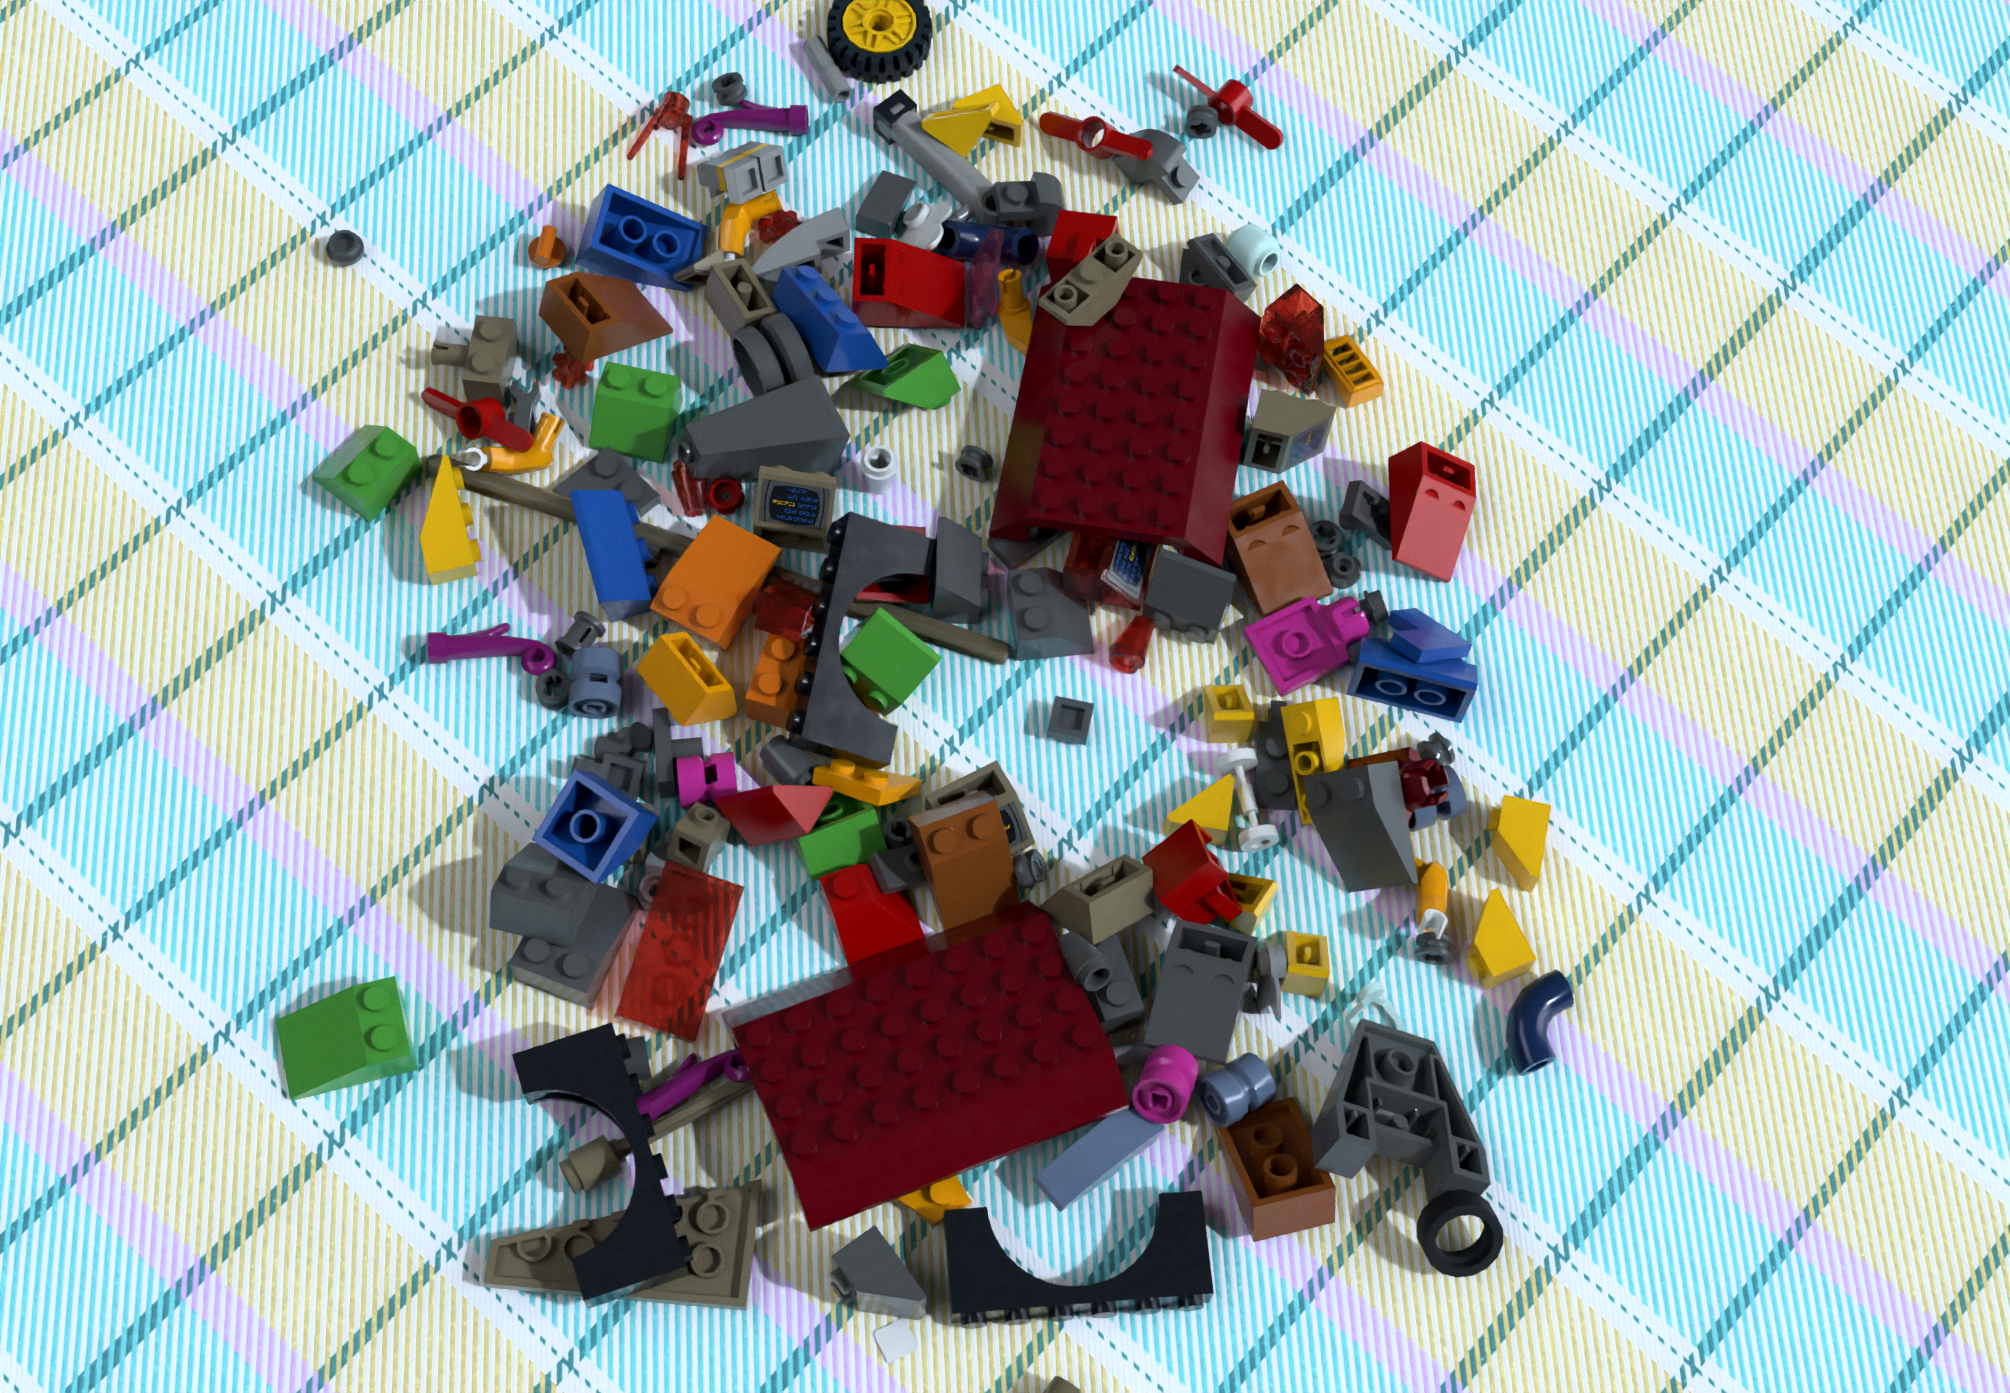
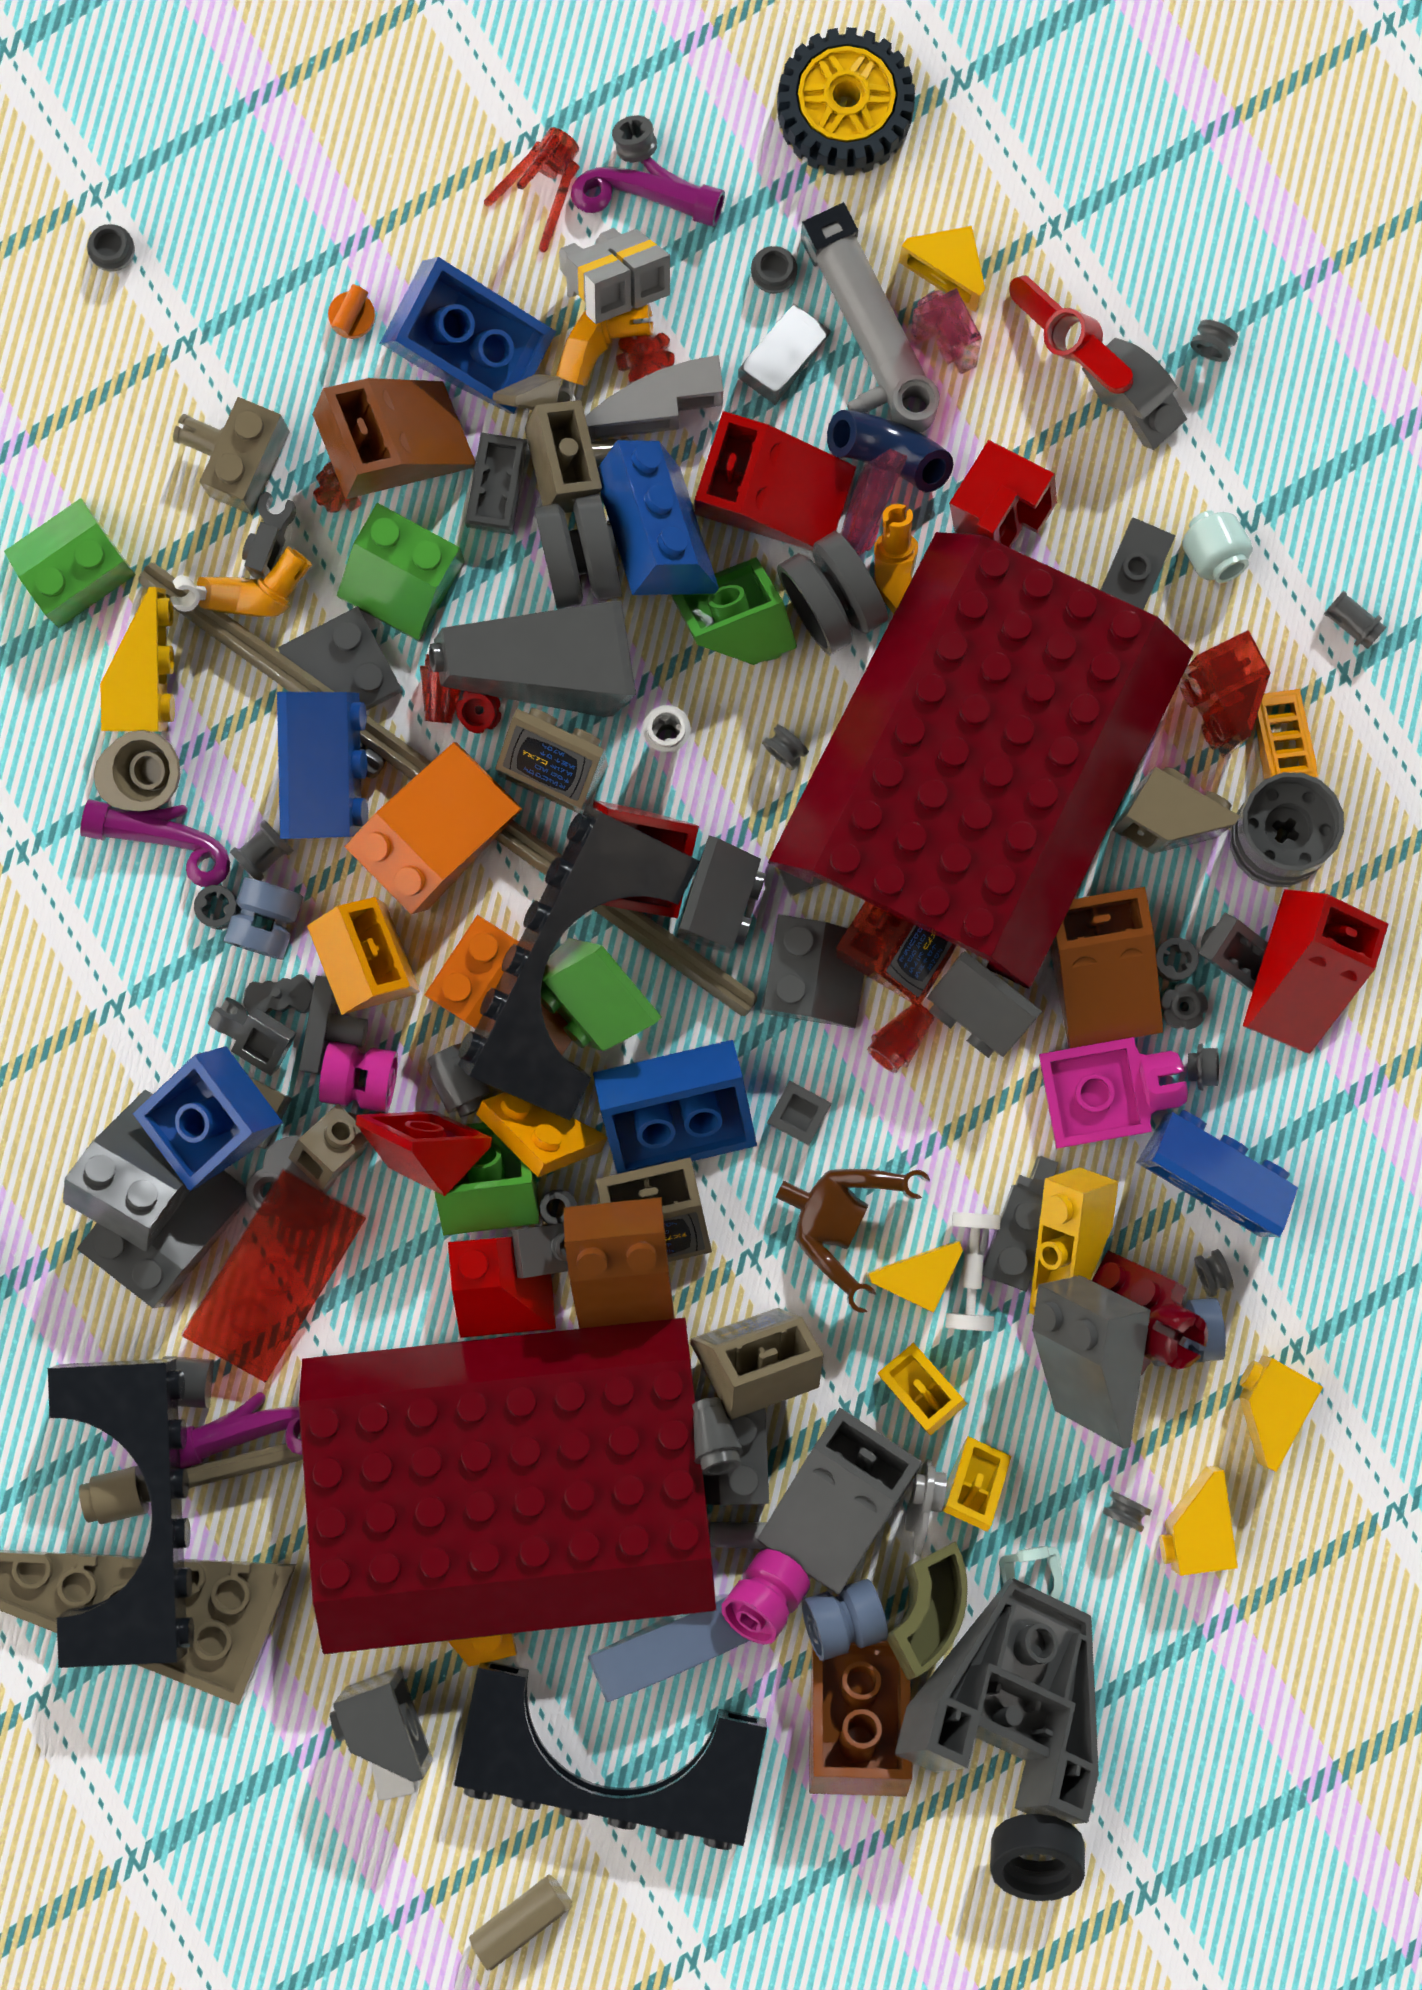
camera: 20 degrees right, 20 degrees up
red piece [421,387,534,453] -> none
clear red piece [752,575,821,642] -> none
light grey piece [803,36,852,103] -> none
white plate [899,201,952,251] -> none
yellow slope [921,101,1000,158] -> none
dark grey brick [992,172,1067,236] -> none
dark grey piece [1013,849,1047,889] -> none
dark tan slope [1038,232,1143,326] -> none
red plate [1141,819,1243,925] -> none
red piece [1172,64,1284,150] -> none
dark grey slope [1187,233,1257,303] -> none
yellow slope [1204,684,1254,743] -> none
blue tile [1387,608,1472,663] -> none
light orange arm [1414,856,1448,939] -> none
dark blue cylinder [1506,969,1574,1076] -> none
none -> dark tan piece [94,730,181,811]
none -> dark grey plate [465,432,528,535]
none -> blue slope [593,1040,757,1174]
none -> dark grey plate [751,246,797,294]
none -> reddish brown piece [775,1169,930,1313]
none -> dark grey wheel [777,531,889,656]
none -> olive brick [887,1541,968,1680]
none -> clear pink bracket [911,288,982,375]
none -> dark grey wheel [1230,772,1344,887]
none -> dark grey pin [1323,591,1387,649]

